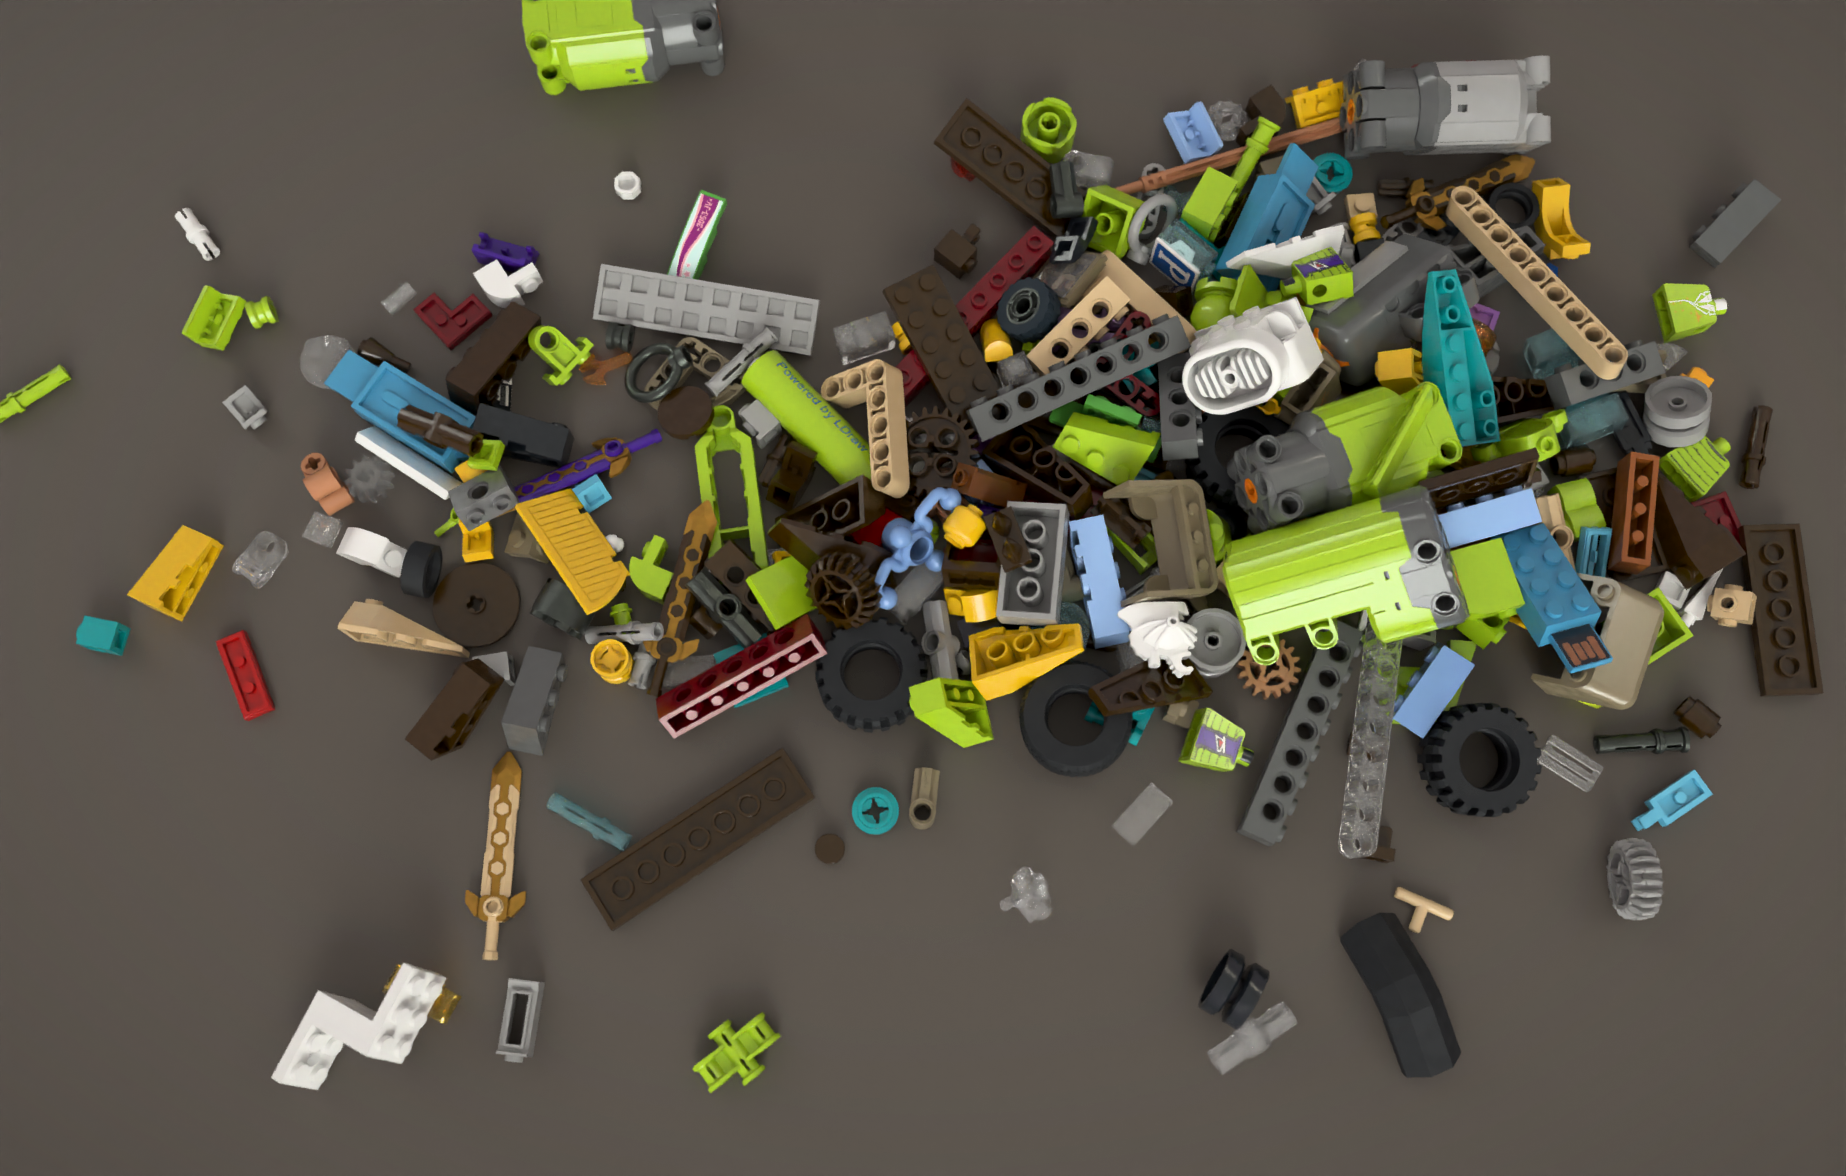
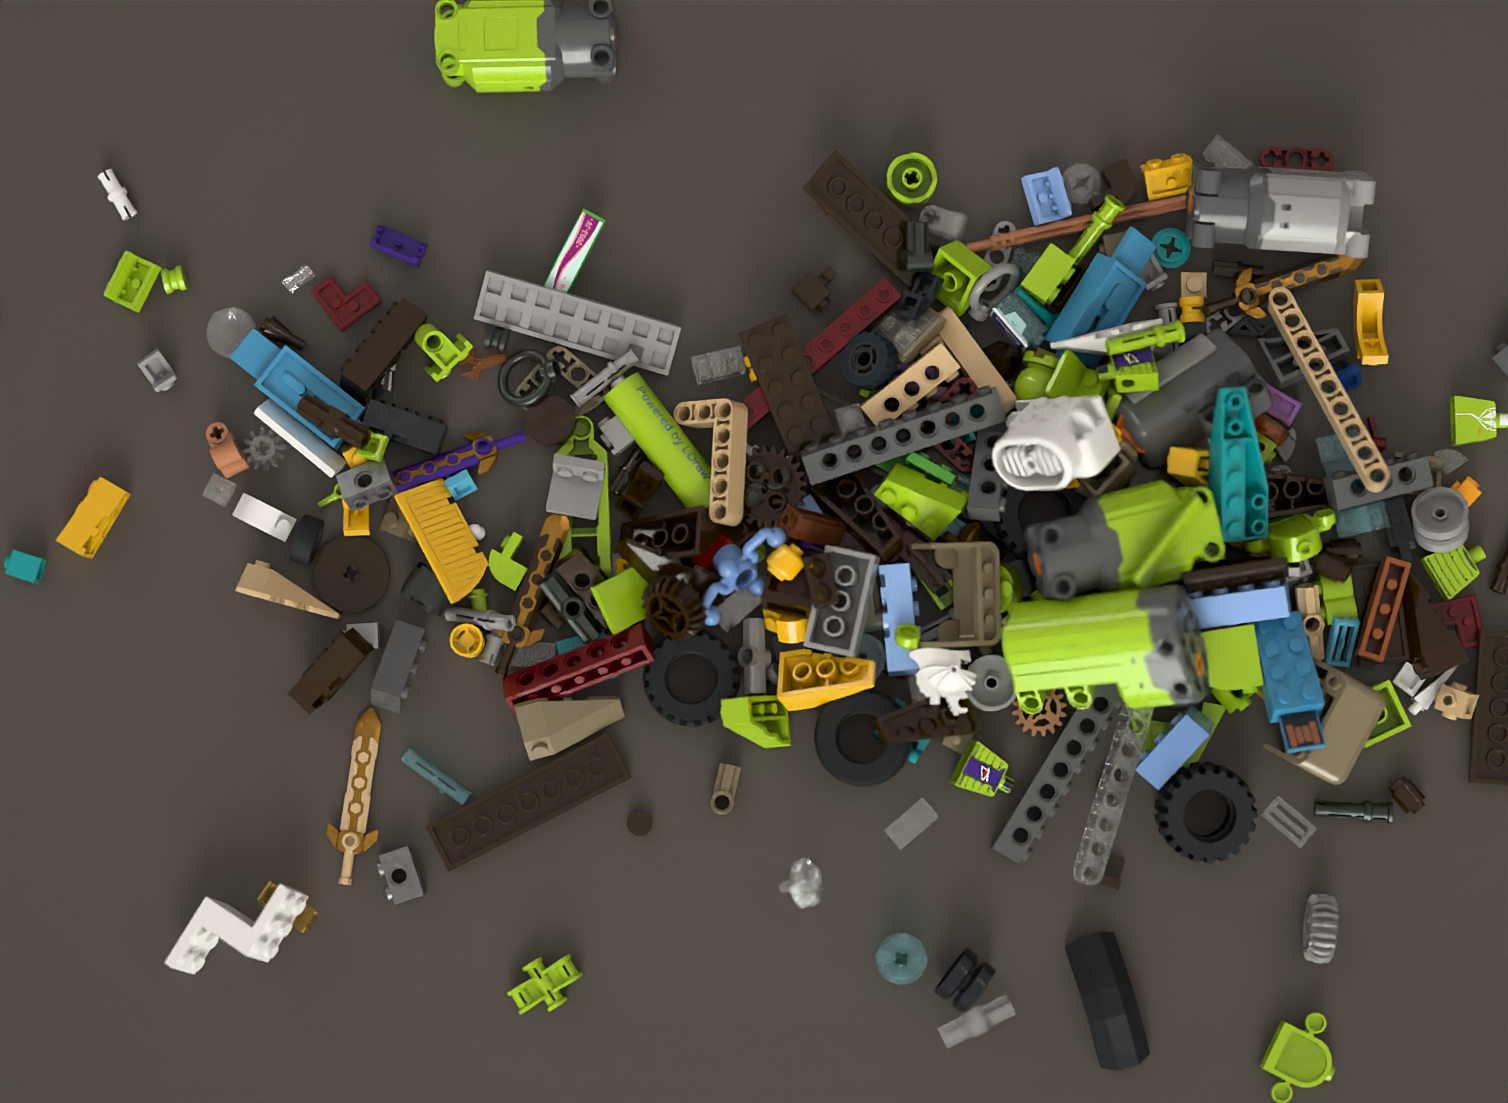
camera: 10 degrees right, 10 degrees up
red tile [215,630,275,721] -> none
clear piece [232,531,289,589] -> none
white brick [473,259,543,308] -> none
light grey window [496,978,545,1063] -> none
white tile [614,171,641,200] -> none
teal gear [852,787,899,835] -> none
yellow brick [980,319,1013,362] -> none
tan piece [1394,887,1454,933] -> none
black tyre [1486,183,1540,229] -> none
medium azure plate [1631,769,1713,831] -> none
none -> flat silver brick [377,845,426,904]
none -> dark tan wedge [514,696,625,761]
none -> light grey bracket [546,454,606,520]
none -> clear light blue brick [875,932,927,985]
none -> lime tile [894,624,921,651]
none -> lime pin [1105,319,1185,356]
none -> lime piece [1259,1012,1336,1103]
none -> dark brown brick [1312,550,1353,584]

